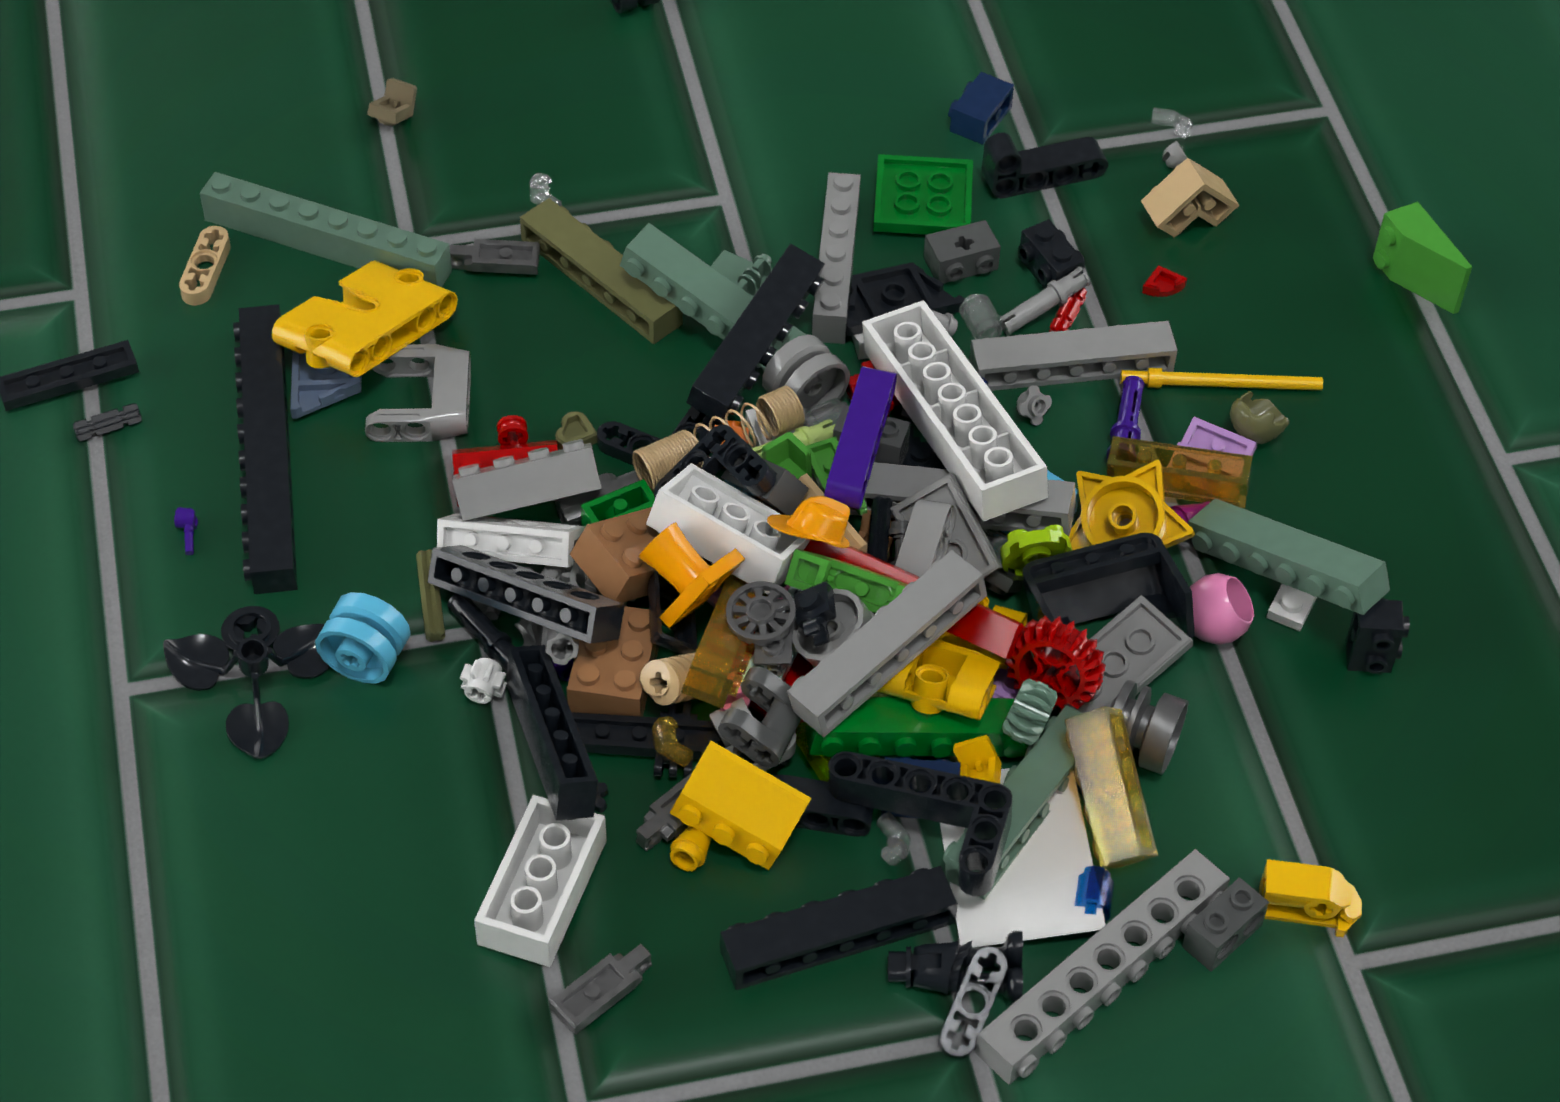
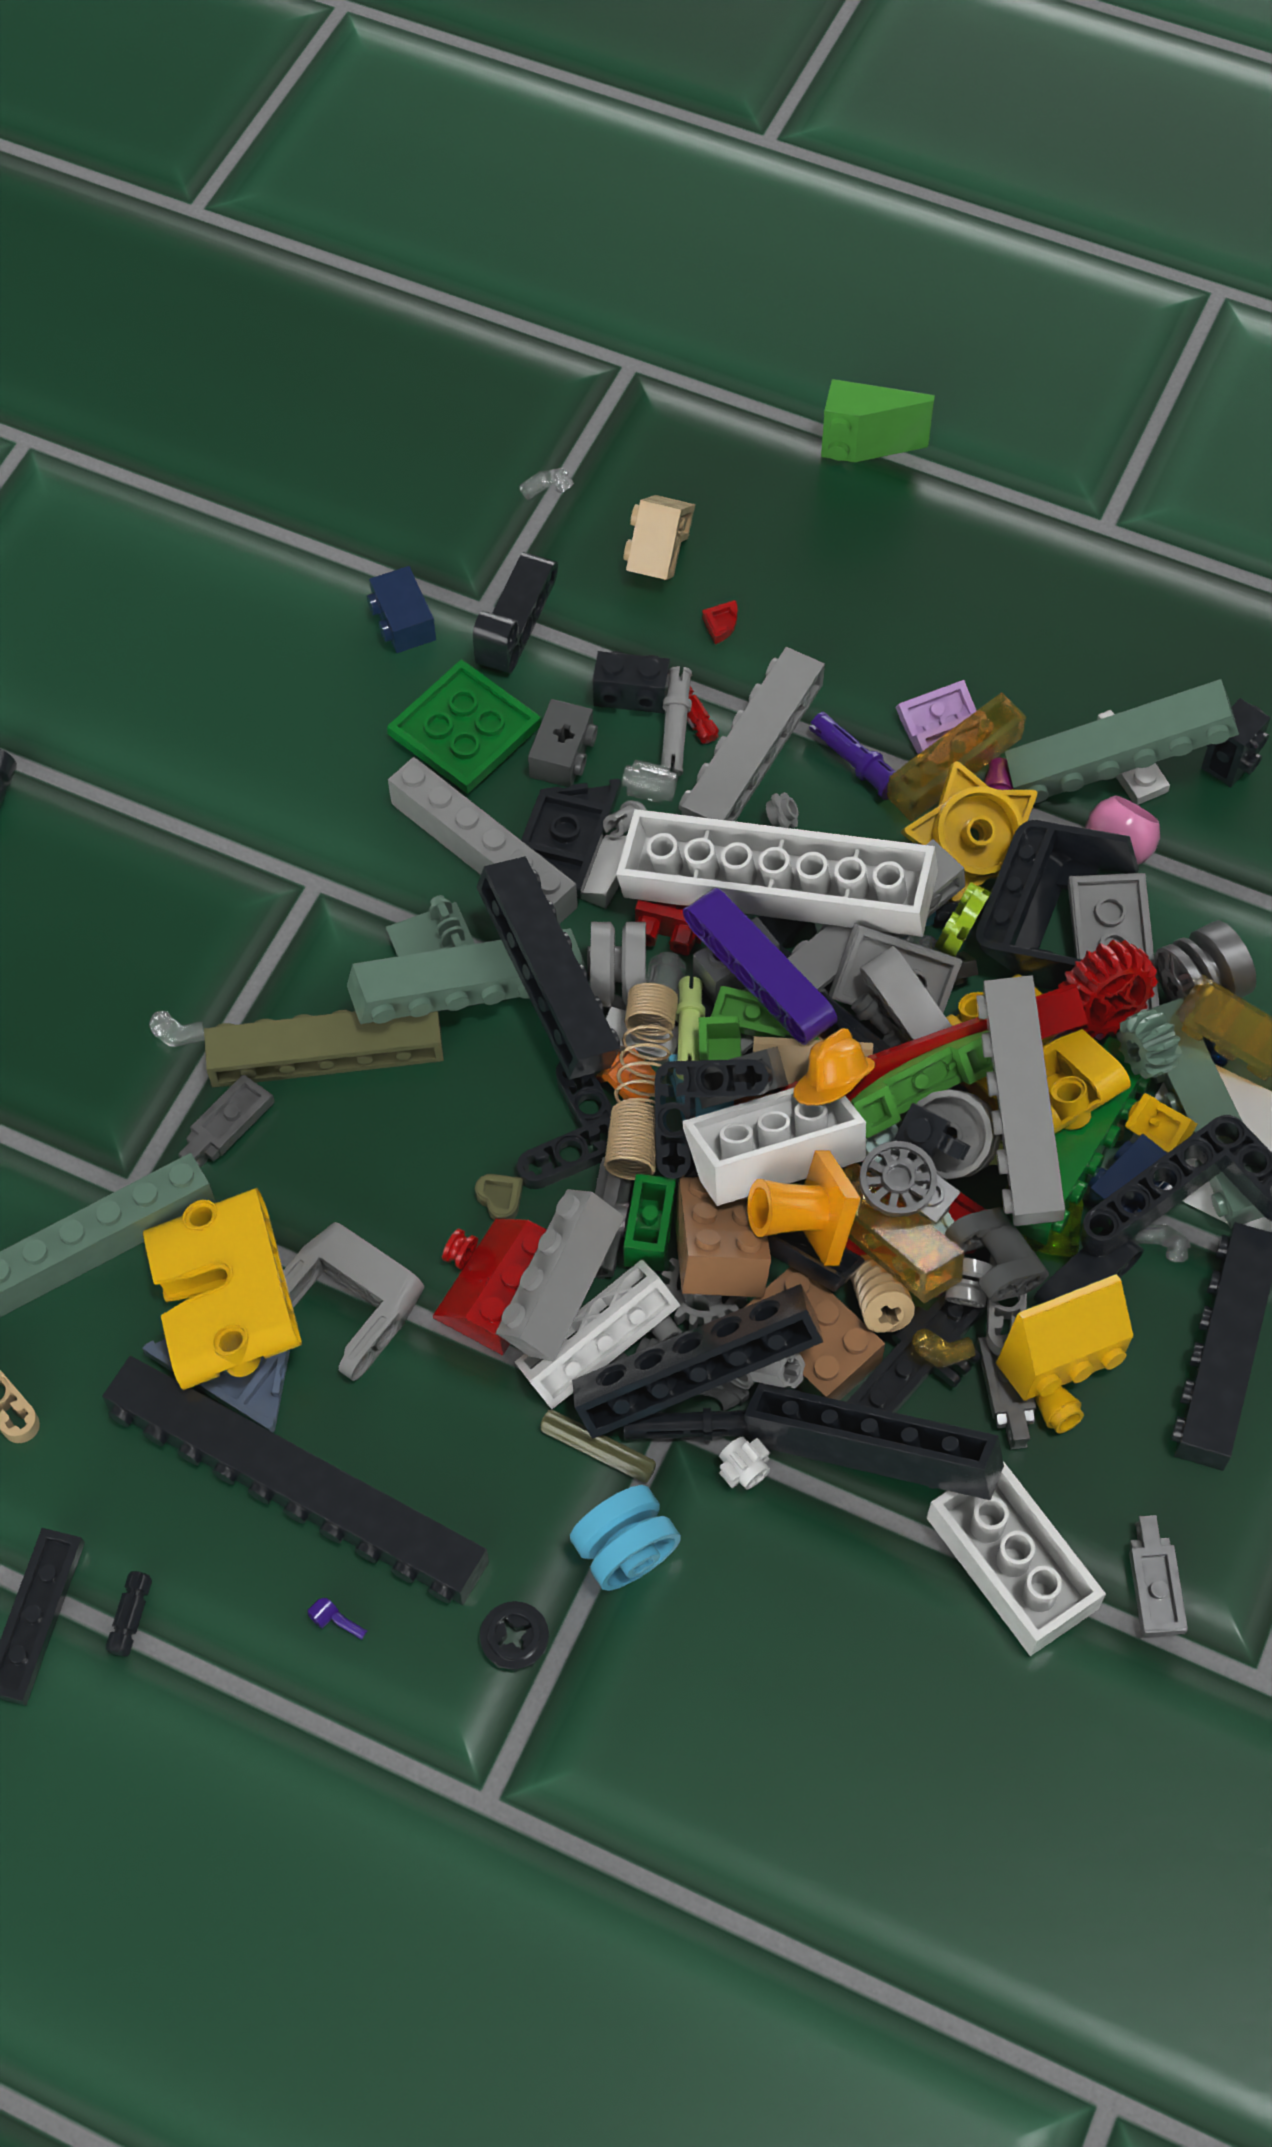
camera: 50 degrees left, 10 degrees up
black plant [163,624,330,759] -> none
yellow bar [1120,368,1323,391] -> none
light grey hinge [1163,141,1187,169] -> none
olive hair [1230,391,1289,444] -> none

